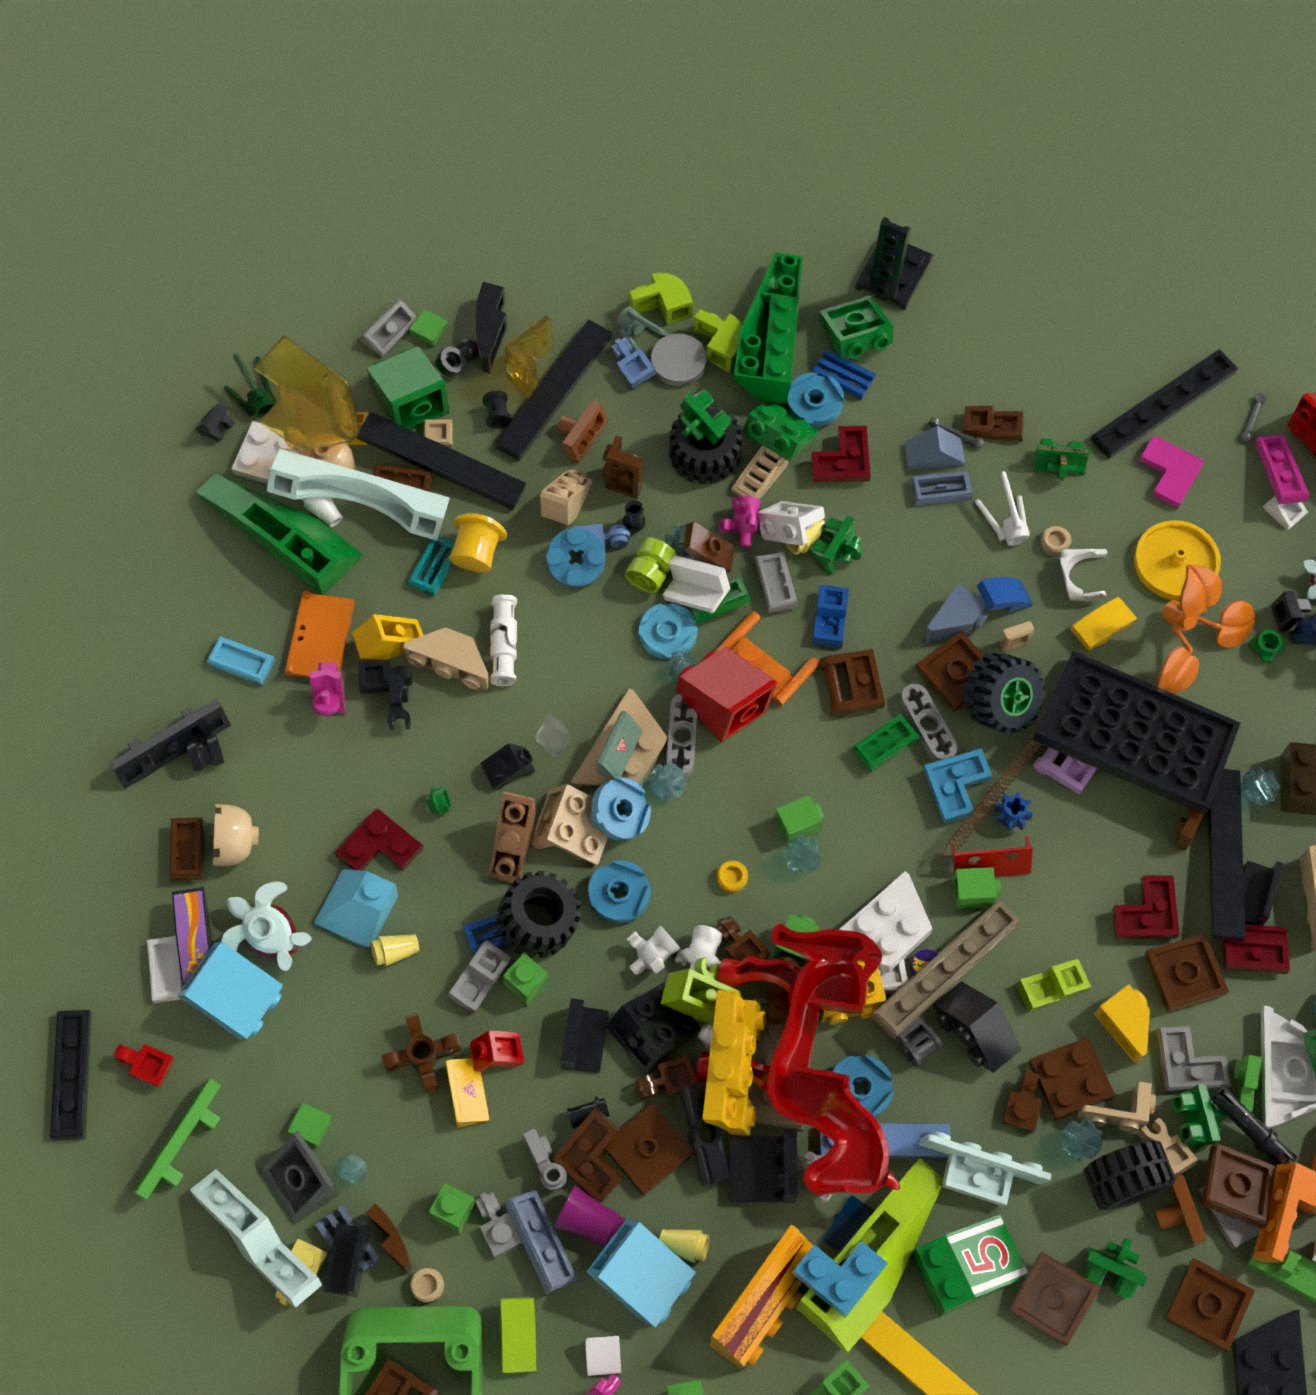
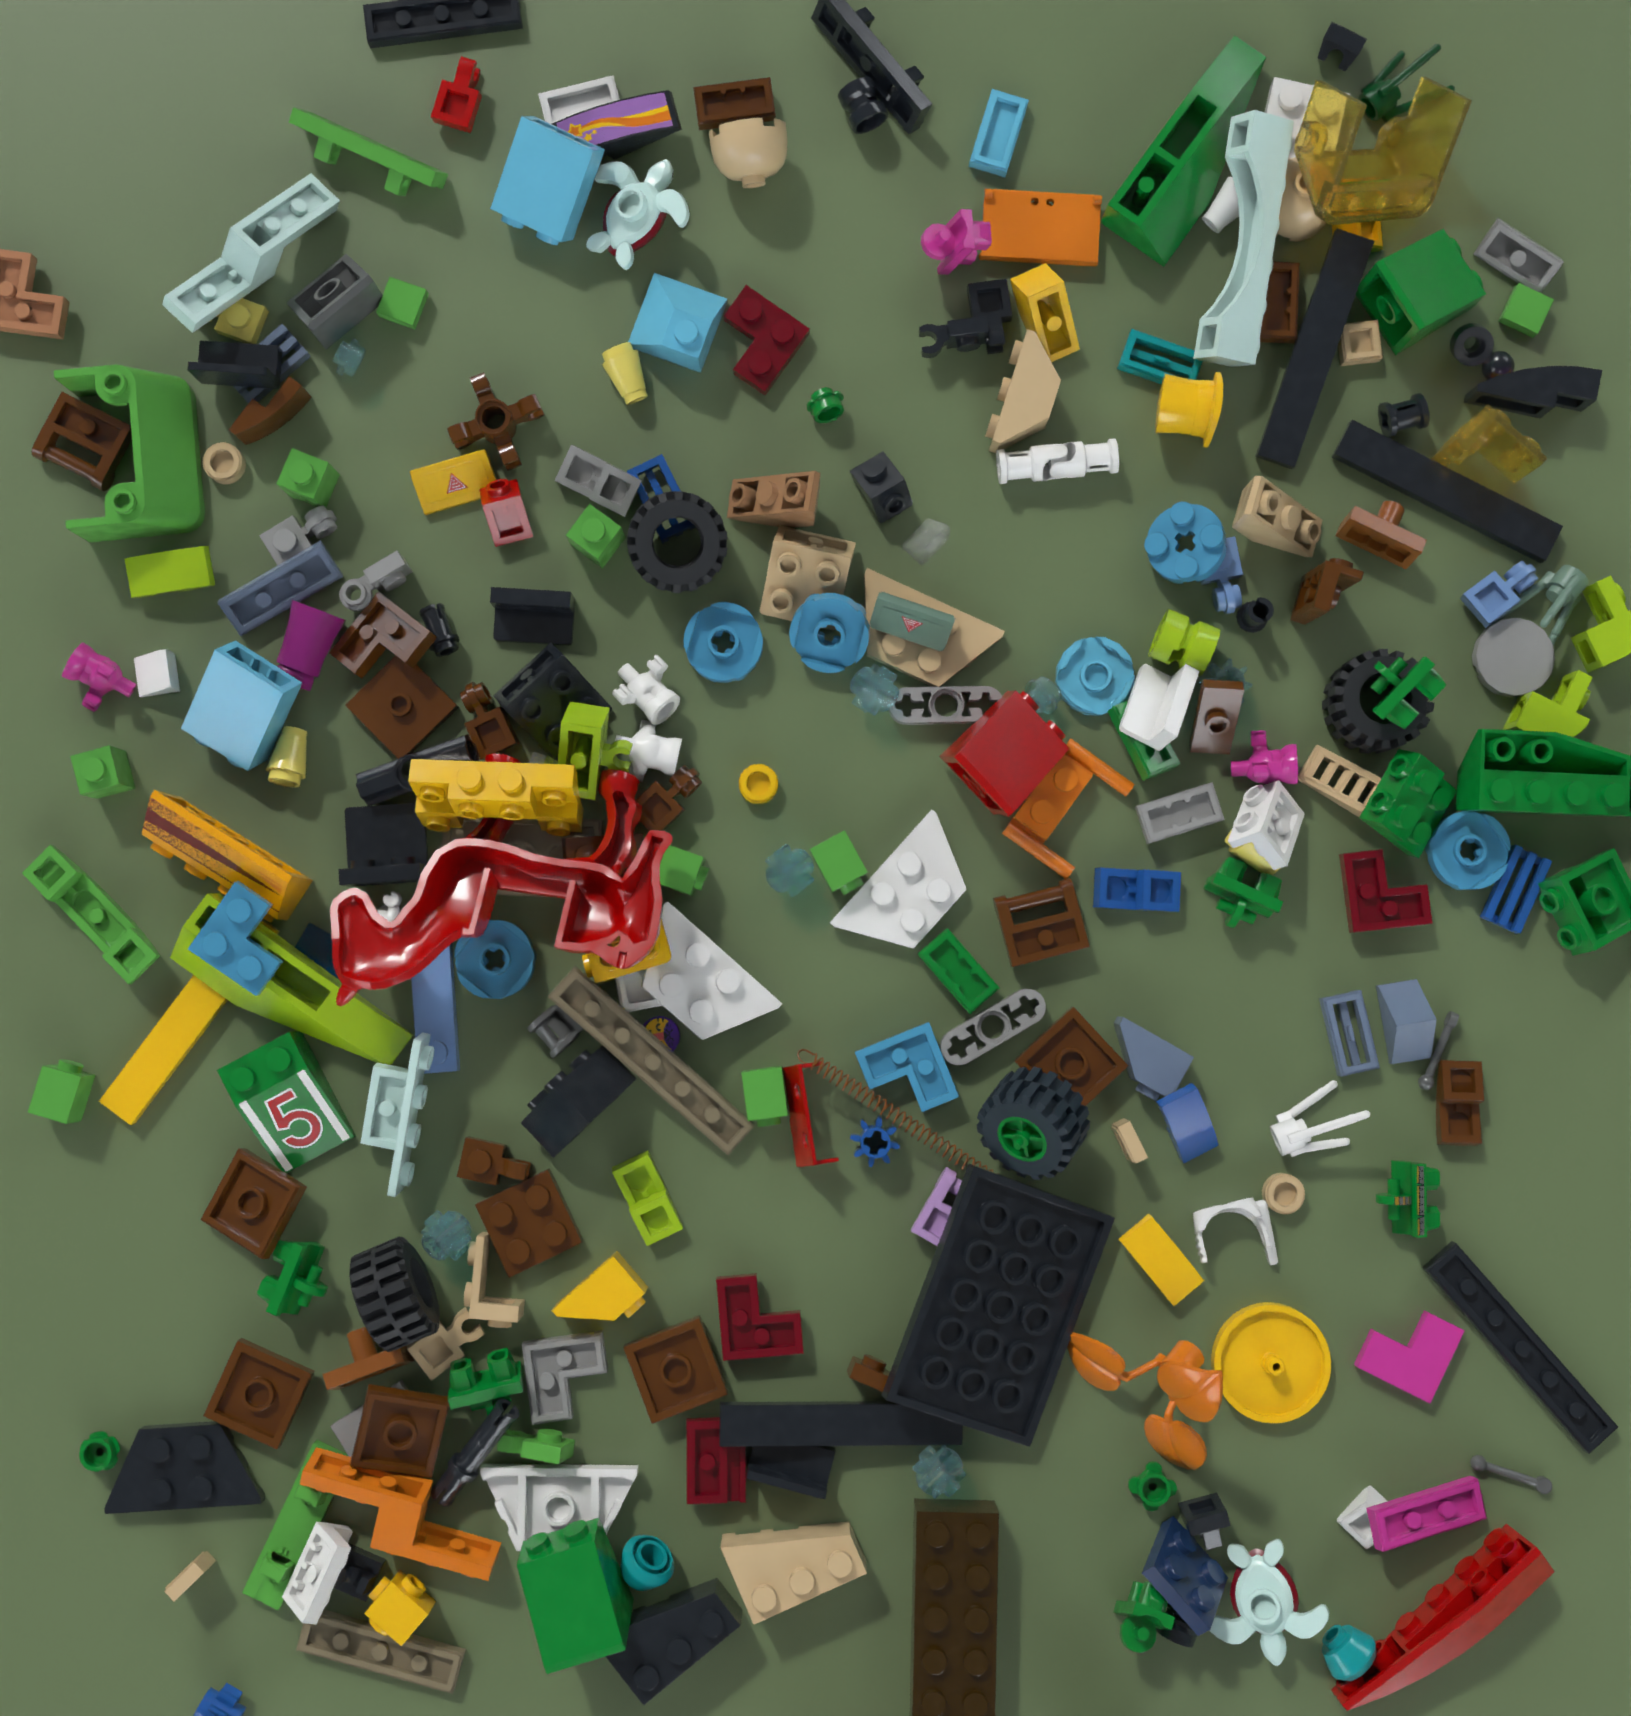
camera: 85 degrees right, 20 degrees up
none -> white wing [830,810,967,949]

